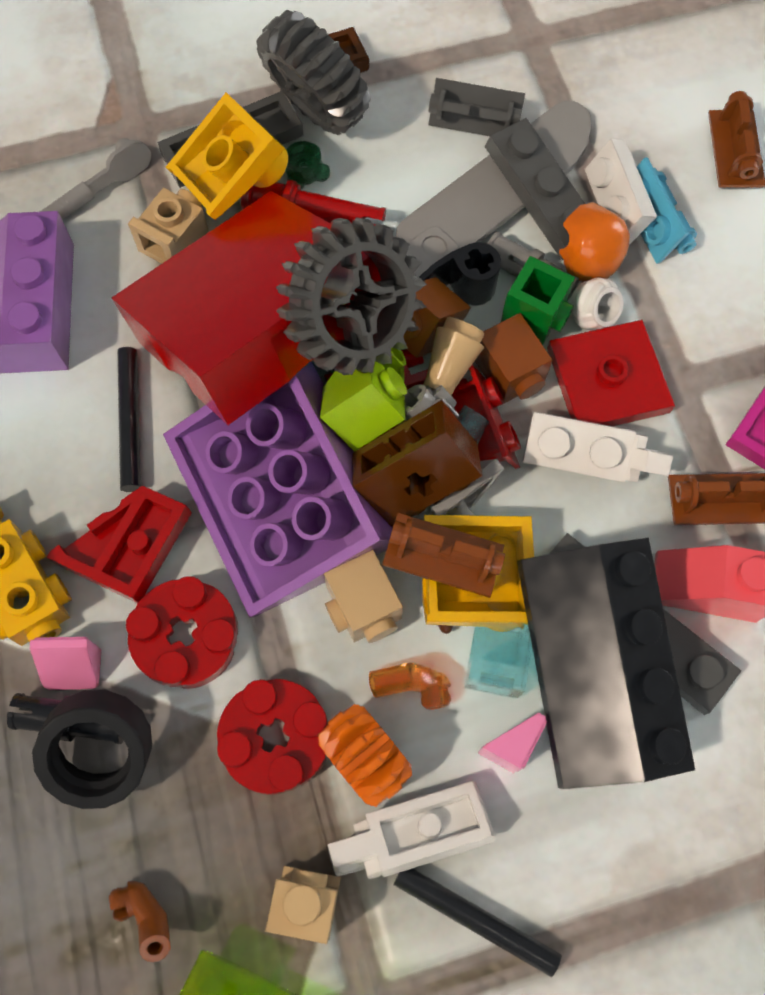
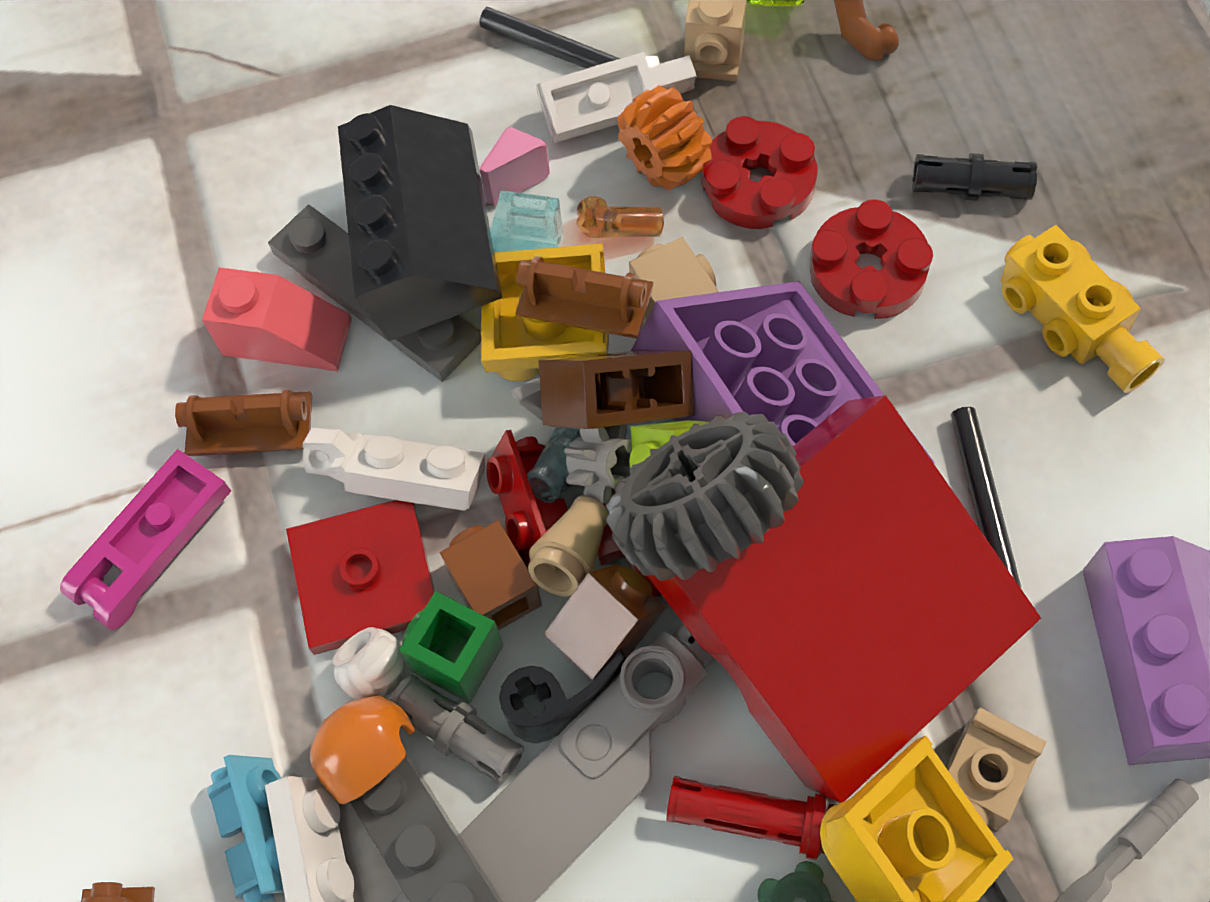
camera: 175 degrees left, 5 degrees down
bright pink slope [30,637,101,690] -> none
black tyre [32,690,152,809] -> none
red wing [47,485,192,603] -> none

